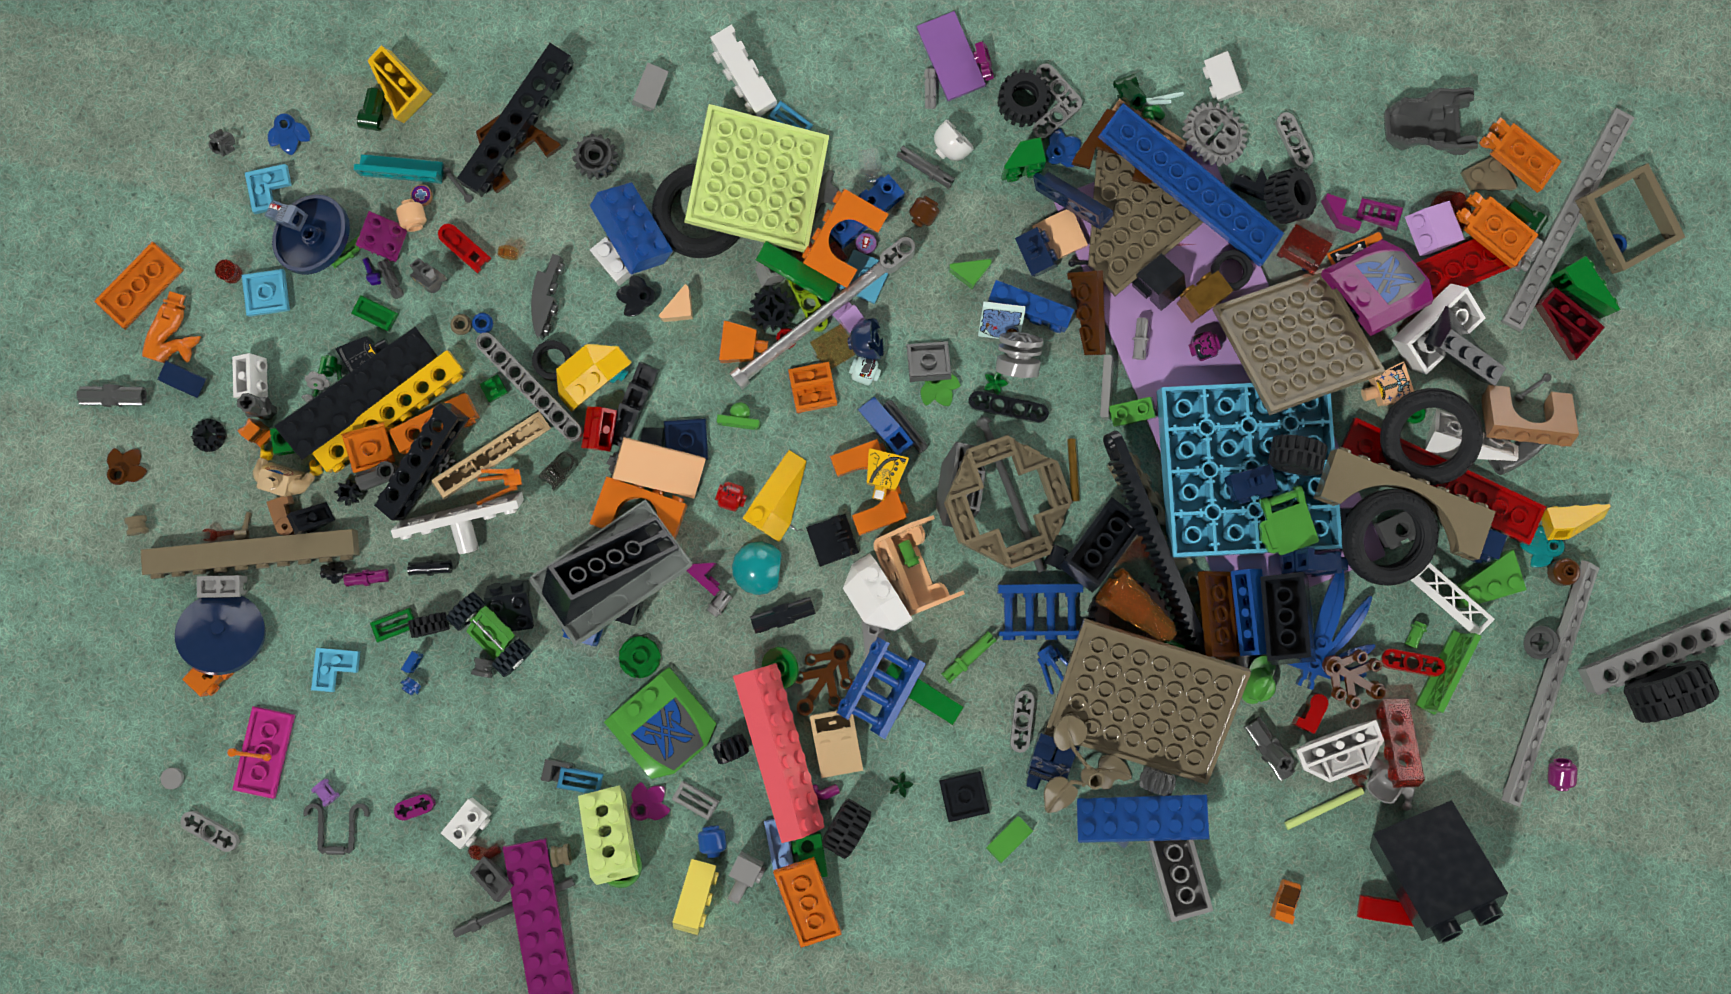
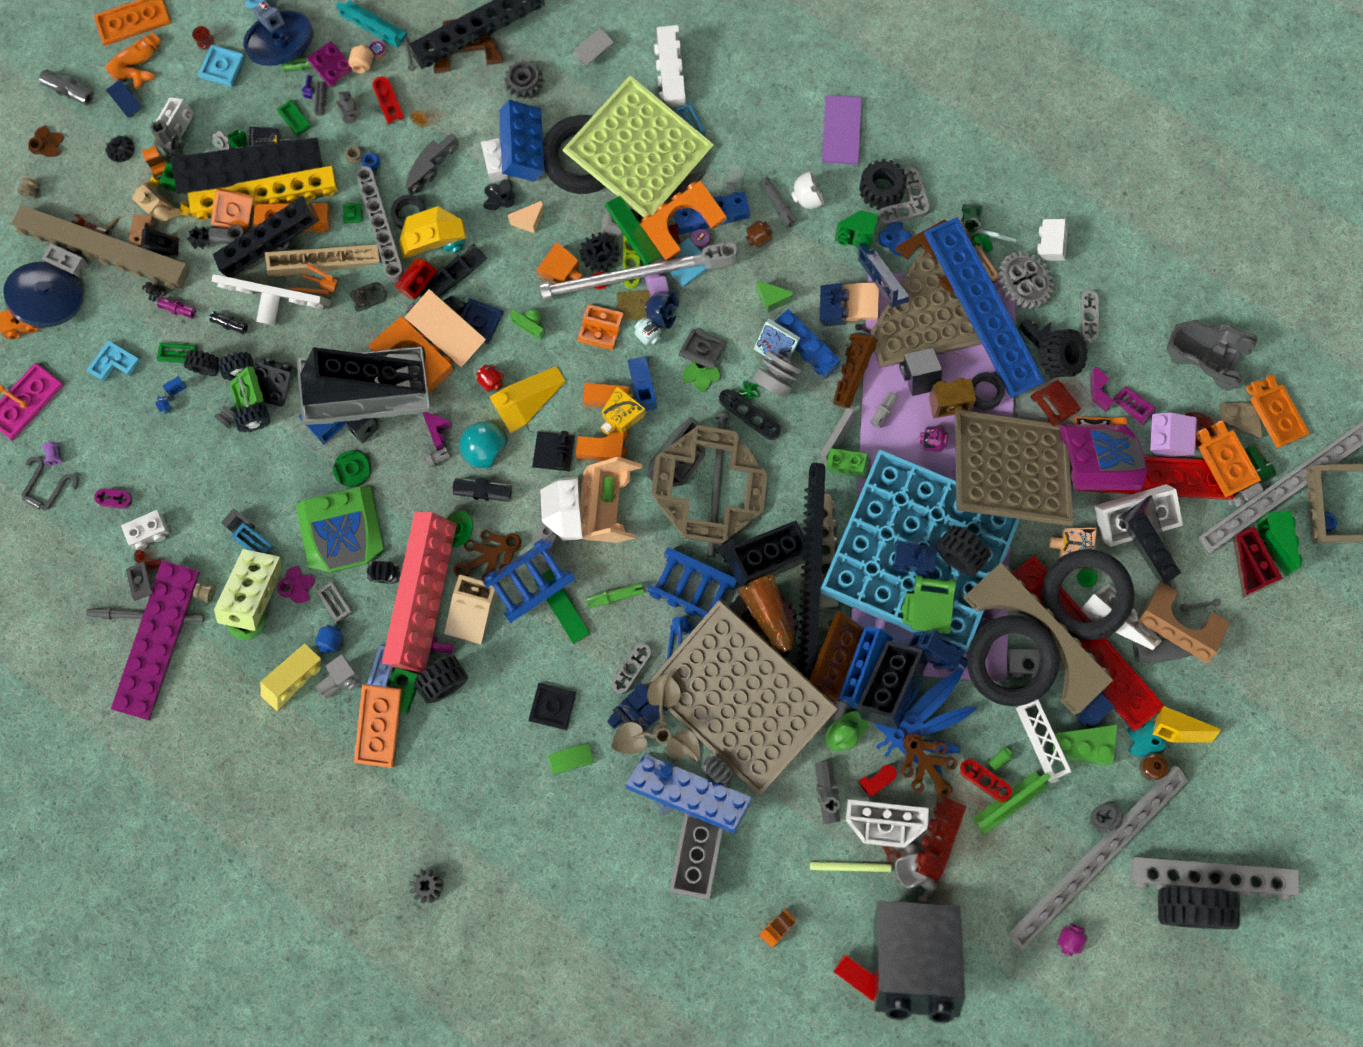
camera: 30 degrees right, 10 degrees down
dark grey axle [883,400,928,453] -> none
dark green plant [889,772,913,798] -> none
light grey axle [924,68,936,109] -> none
magenta plate [974,41,994,81] -> none
pearl gold bar [1067,439,1080,502] -> none

